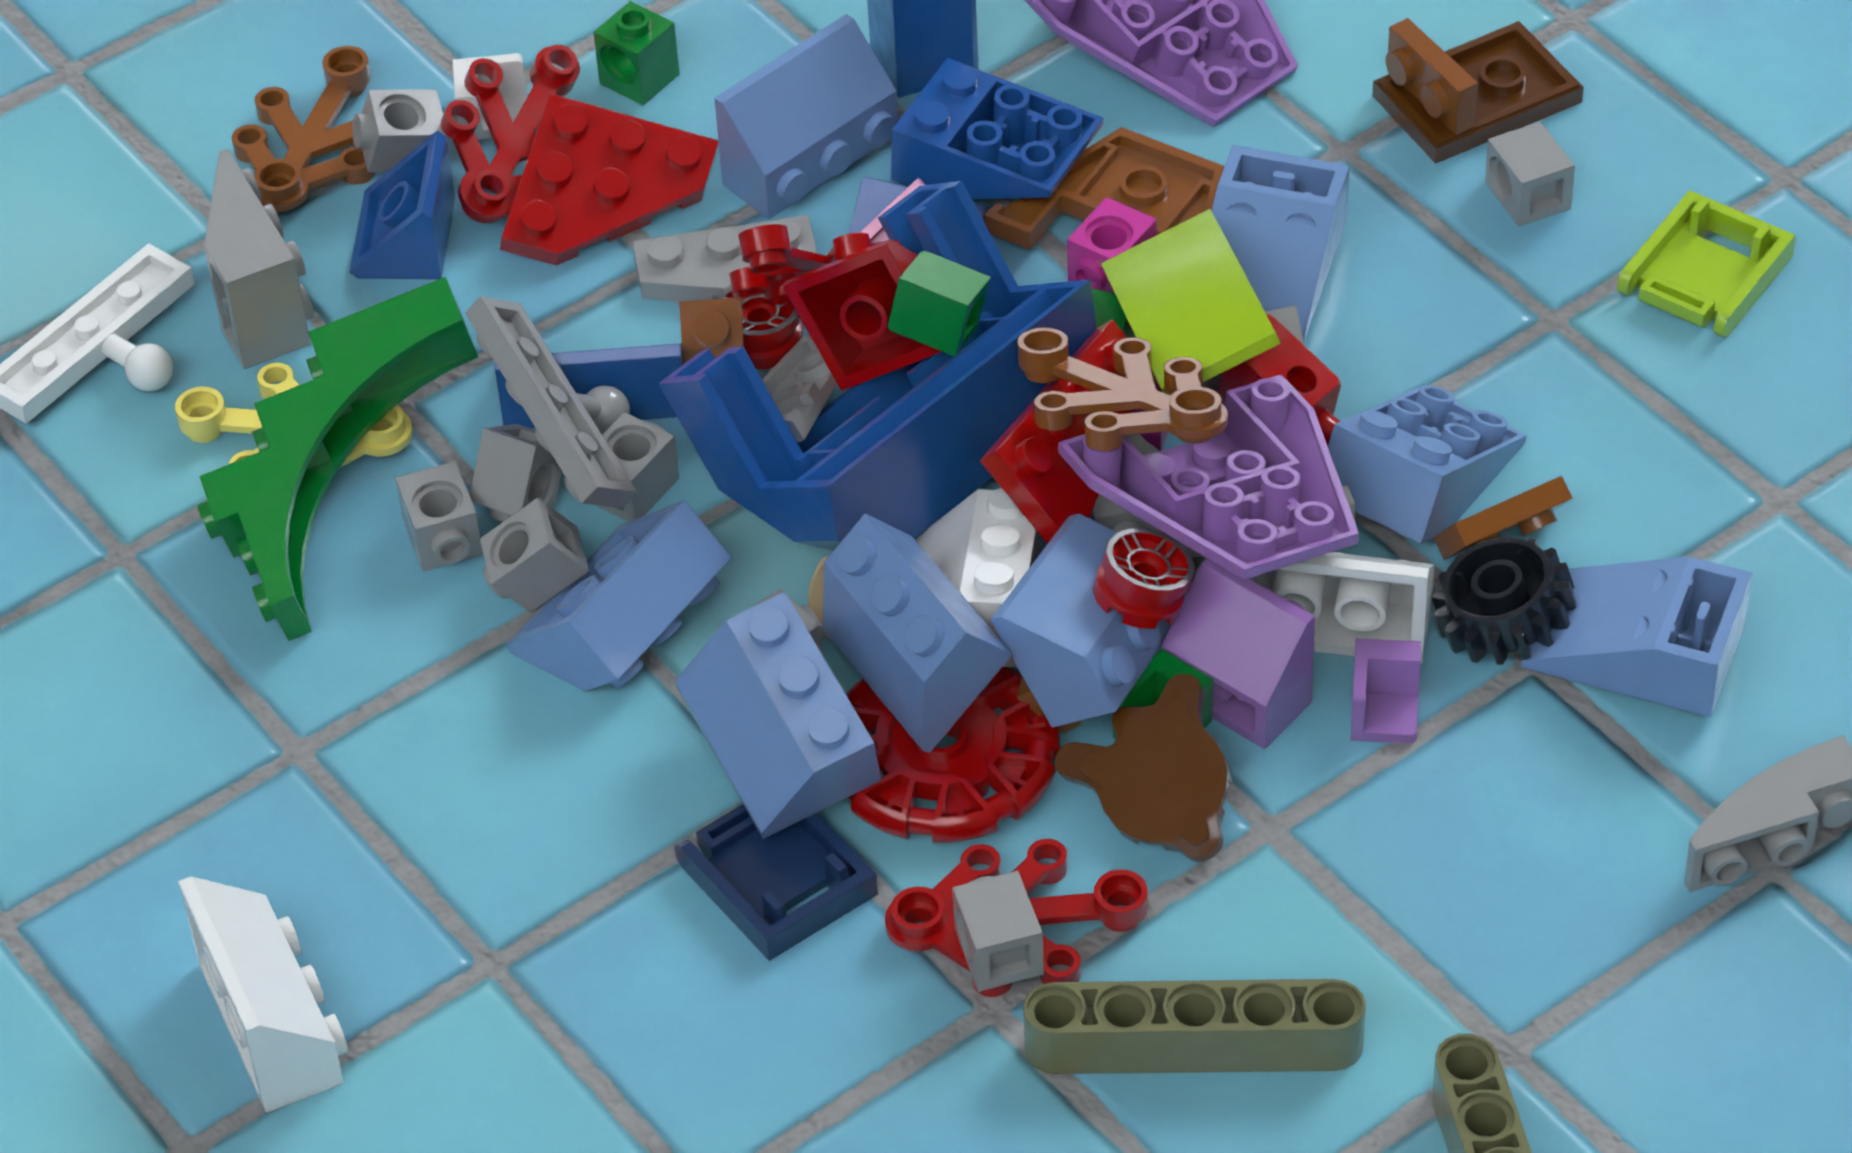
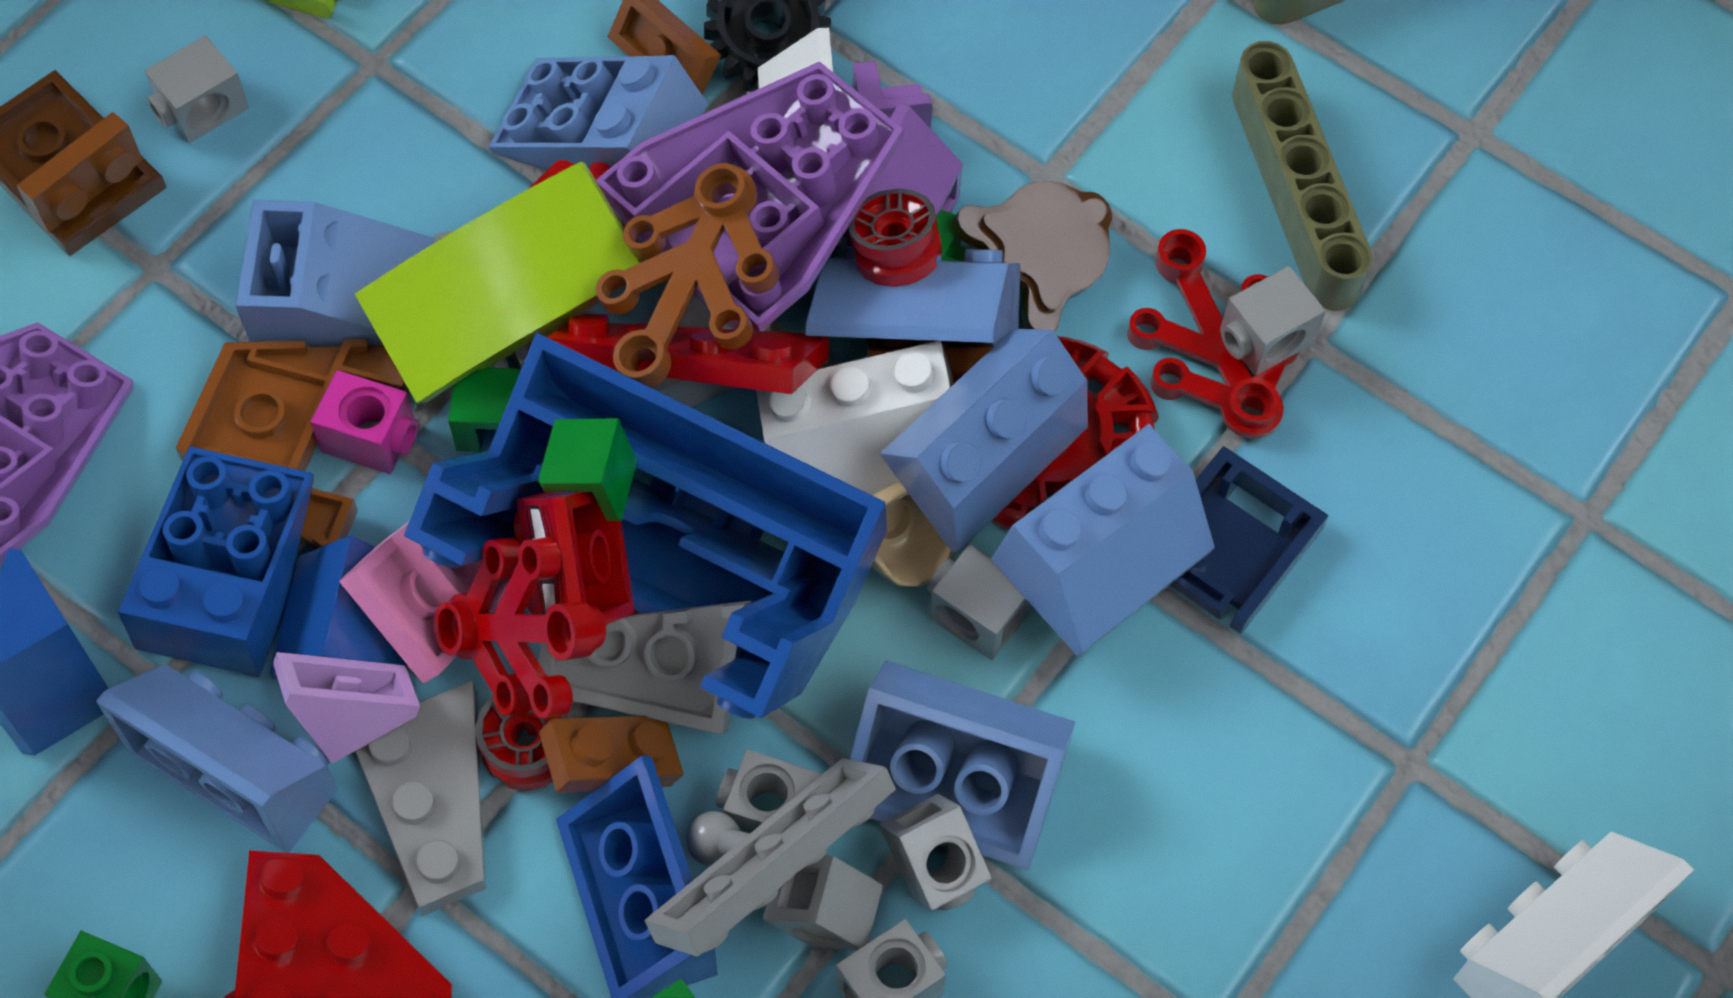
camera: 110 degrees left, 15 degrees up
none -> lavender slope [273,652,420,764]

